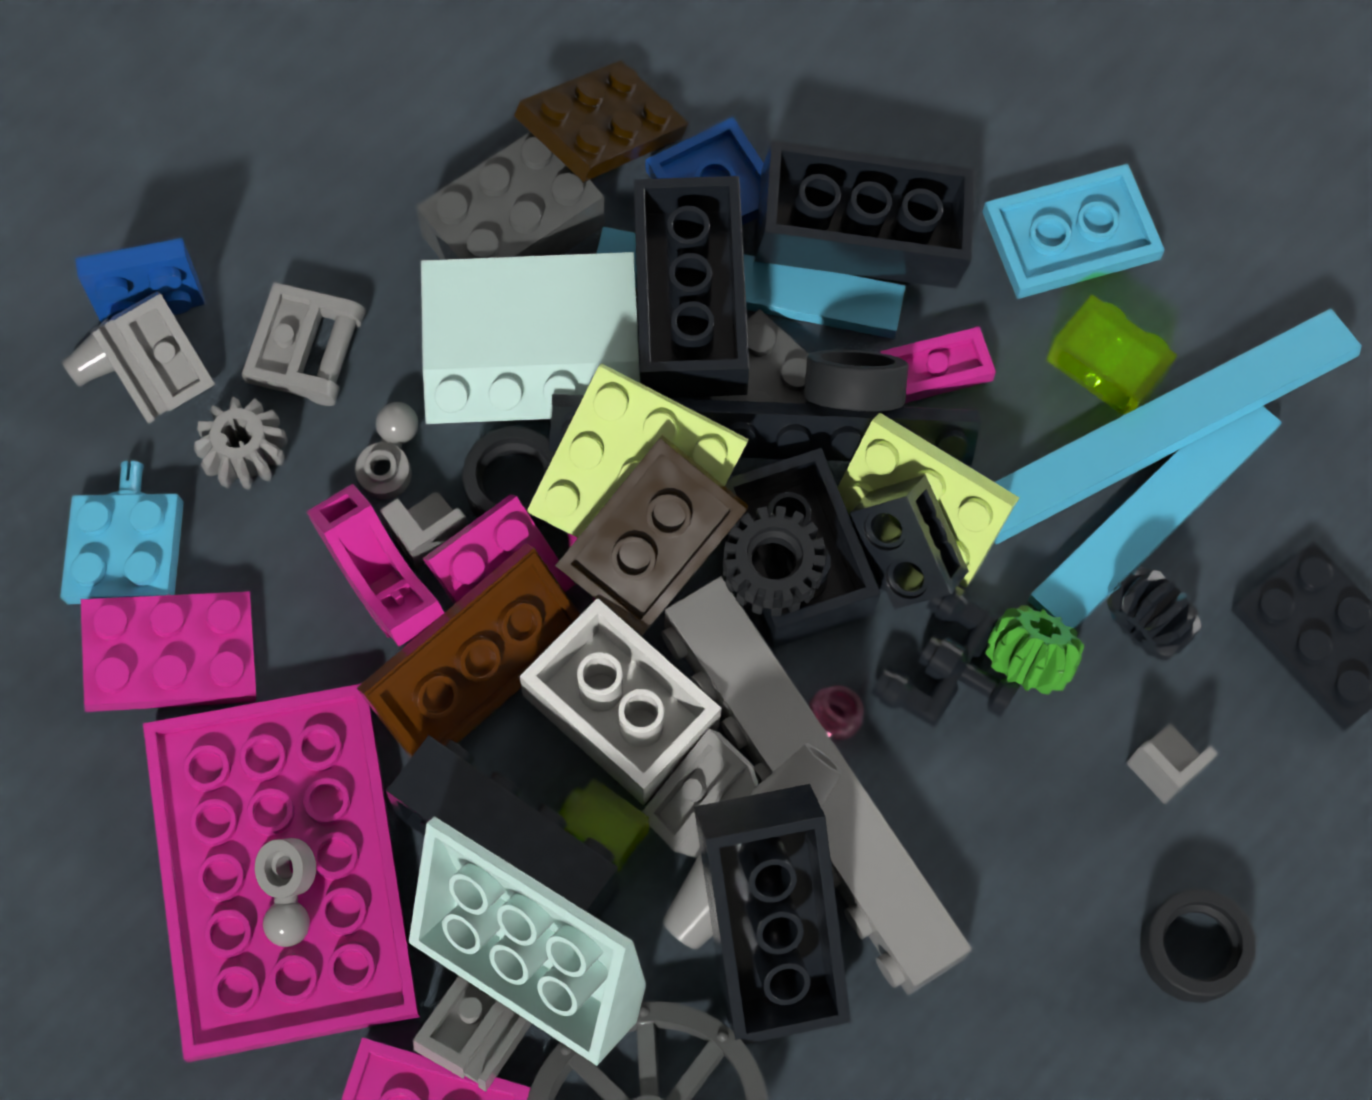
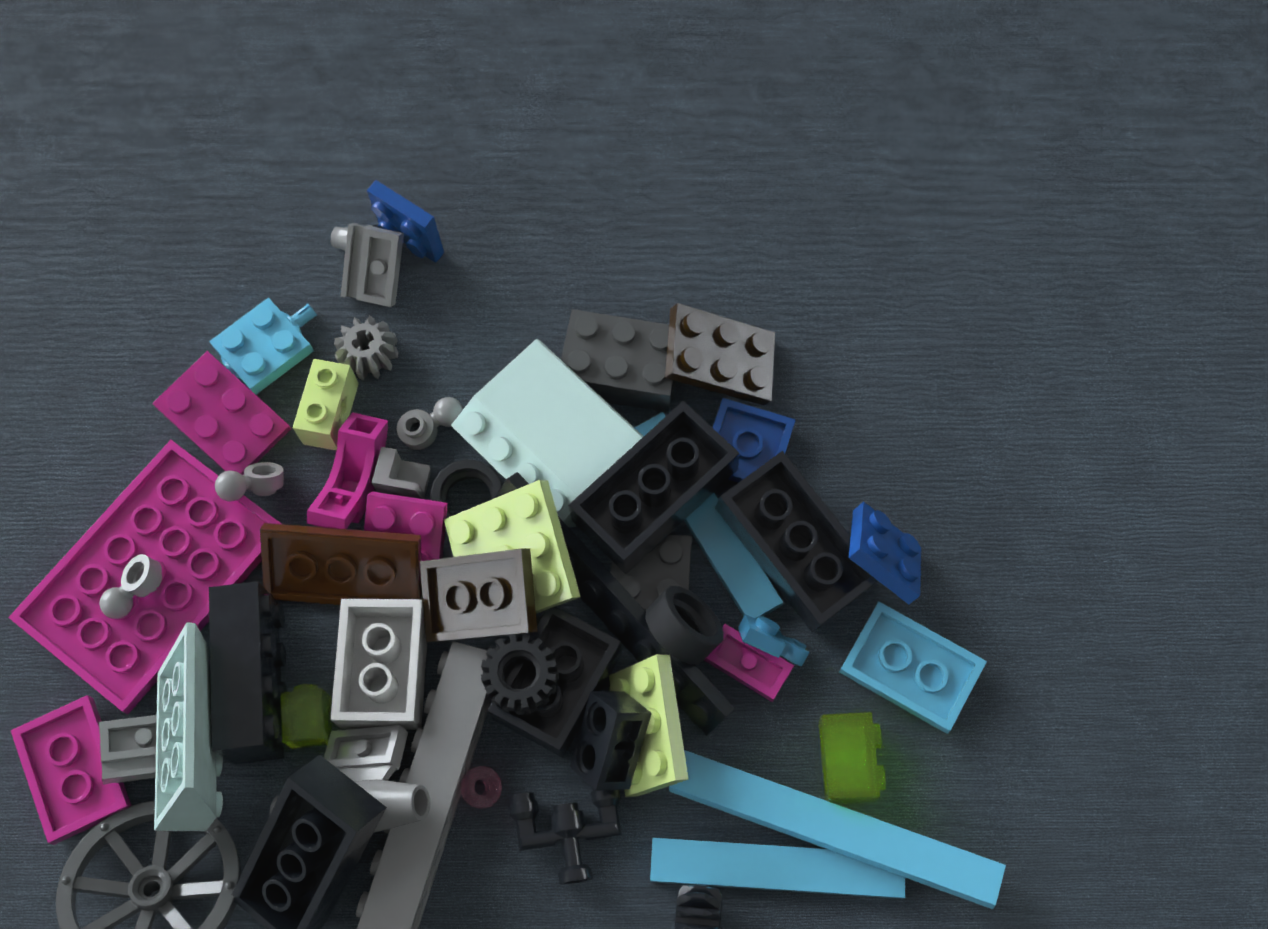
camera: 55 degrees right, 0 degrees up
light grey plate [242,282,366,406] -> none
bright green gear [985,605,1085,695] -> none
none -> light grey plate [215,462,284,502]
none -> yellowish green brick [292,359,359,450]
none -> dark azure plate [738,614,810,666]
none -> blue plate [849,502,921,605]

